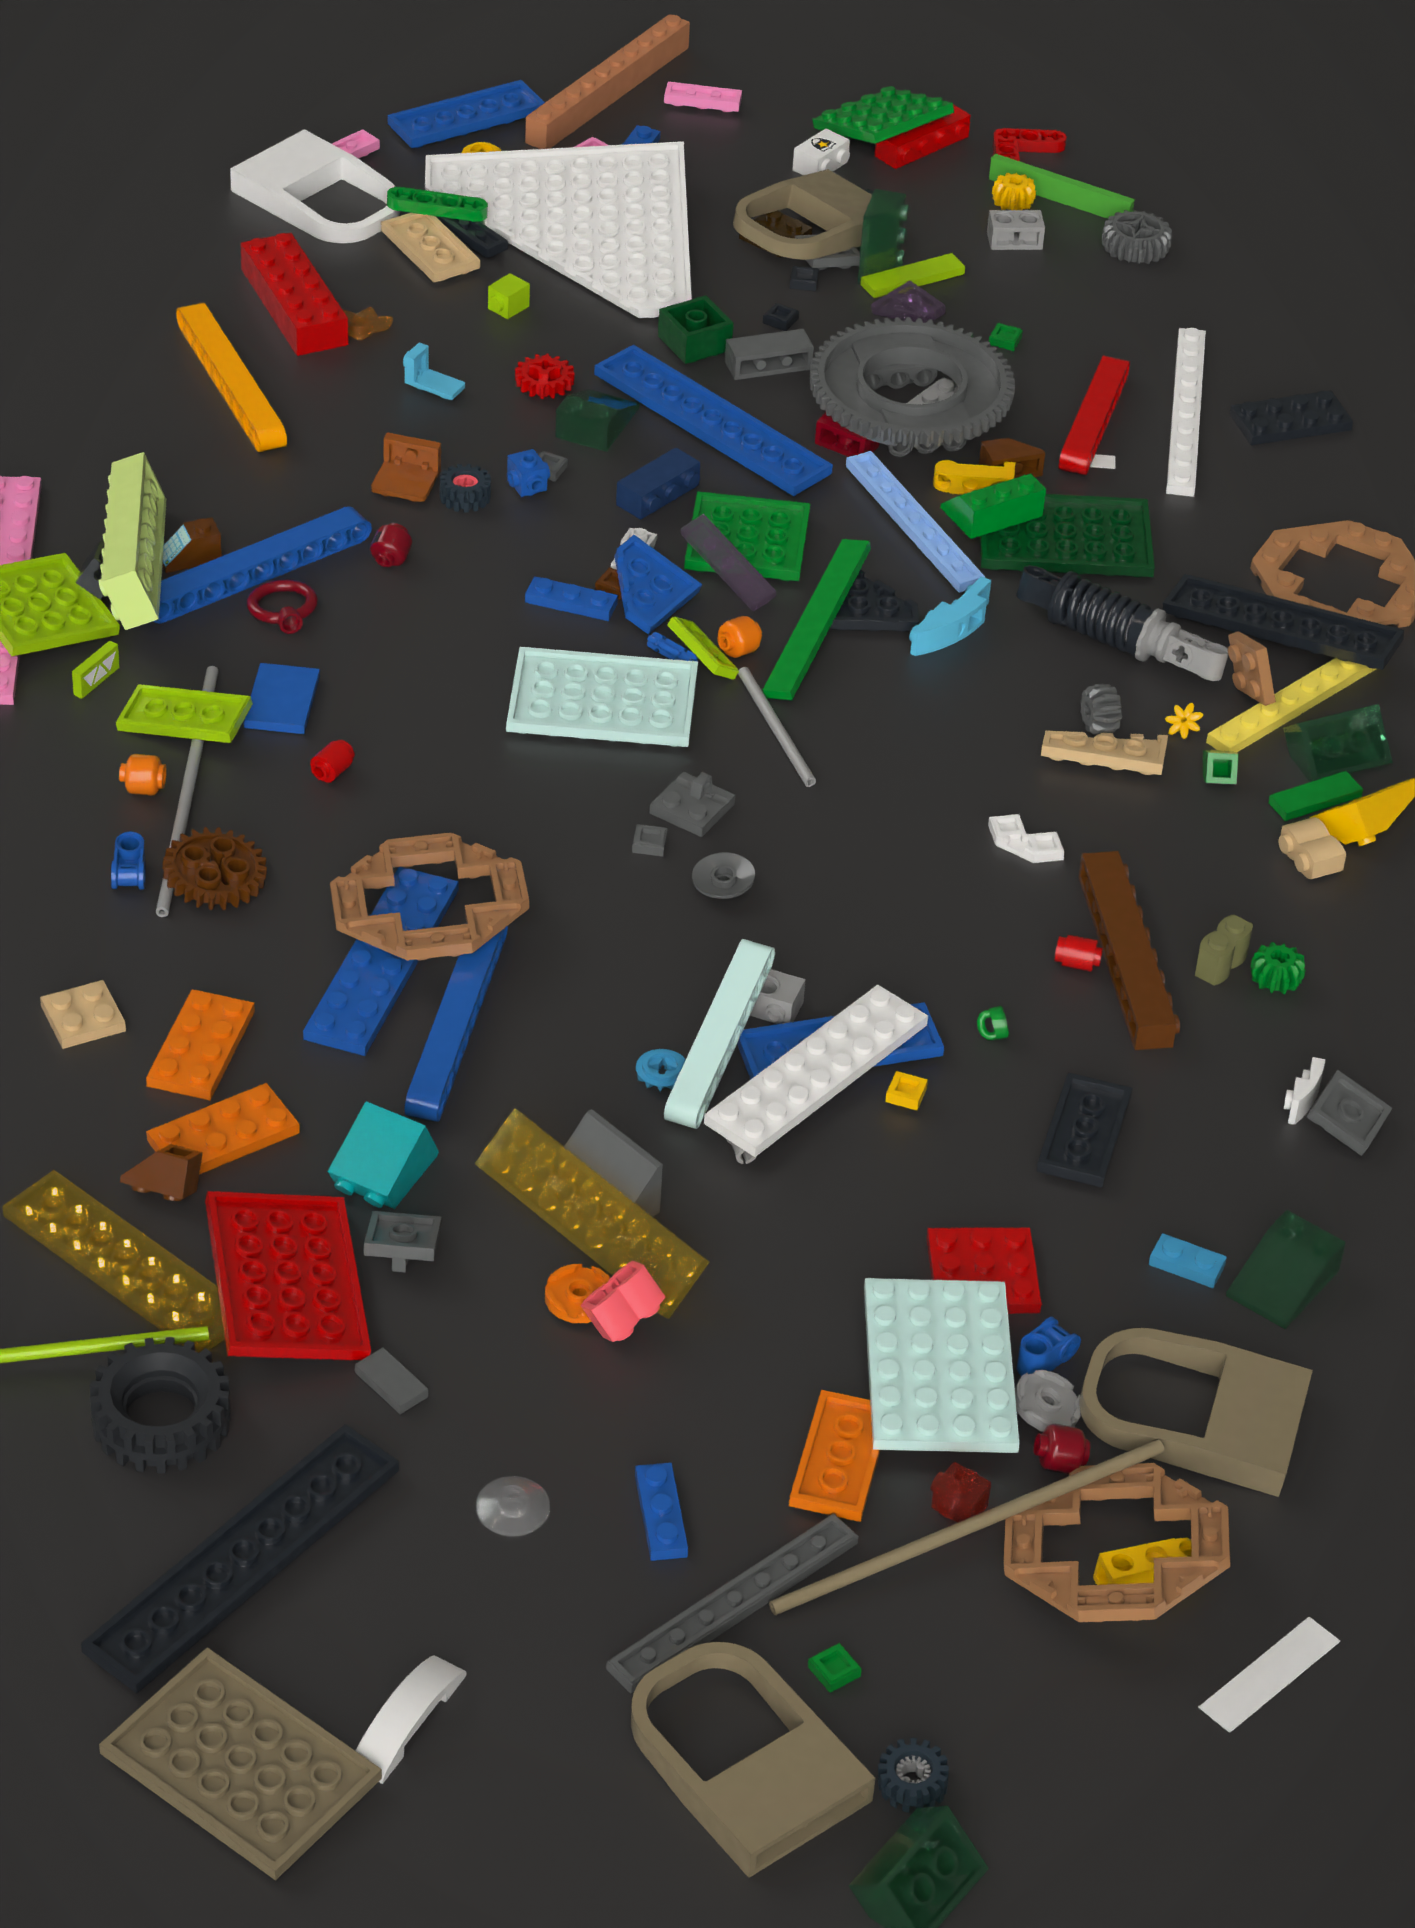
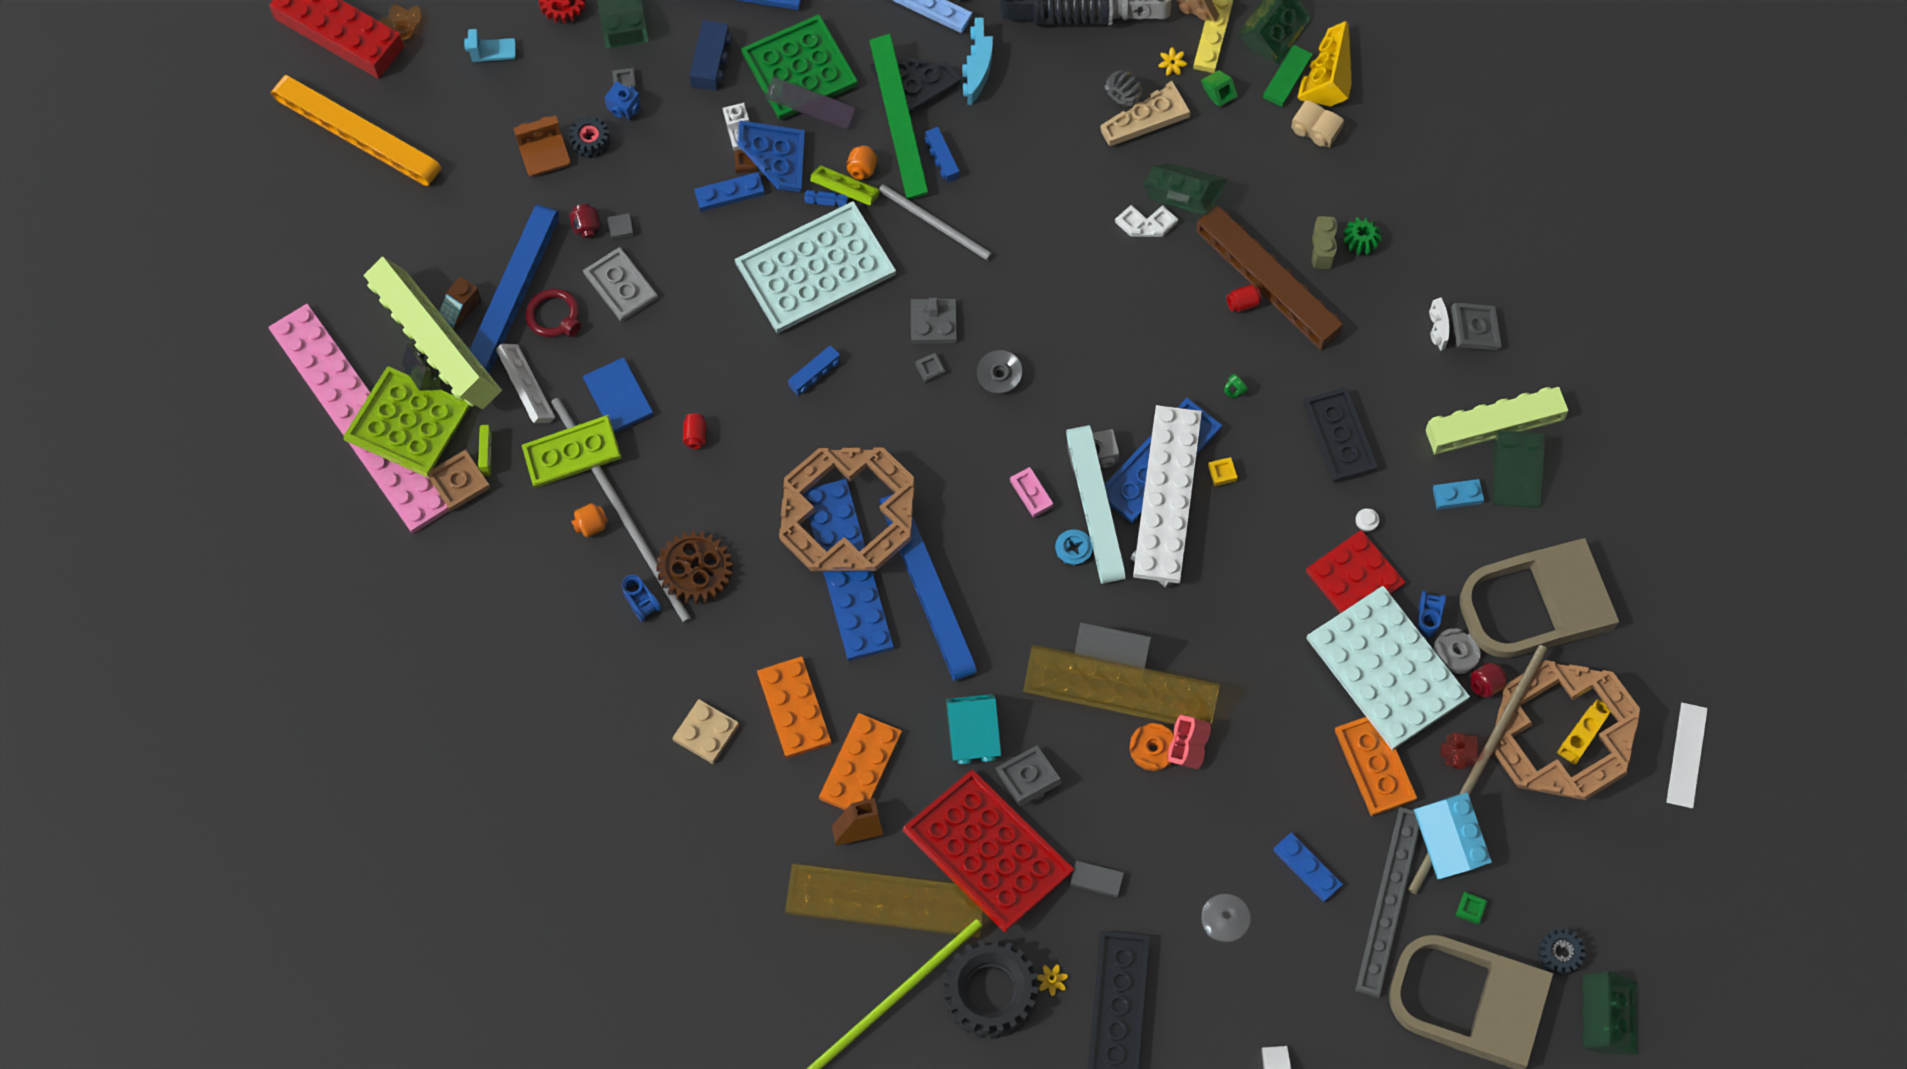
camera: 30 degrees left, 25 degrees up
none -> medium nougat plate [428,450,490,512]
none -> white plate [496,344,555,423]
none -> light grey tile [583,247,658,322]
none -> dark grey tile [607,213,634,240]
none -> blue piece [788,345,840,395]
none -> blue piece [924,127,959,183]
none -> bright pink plate [1010,467,1053,518]
none -> yellow plant [1037,965,1068,996]
none -> clear green slope [1143,163,1227,215]
none -> white plate [1356,509,1379,531]
none -> medium azure slope [1414,792,1491,879]
none -> yellowish green brick [1425,387,1568,455]

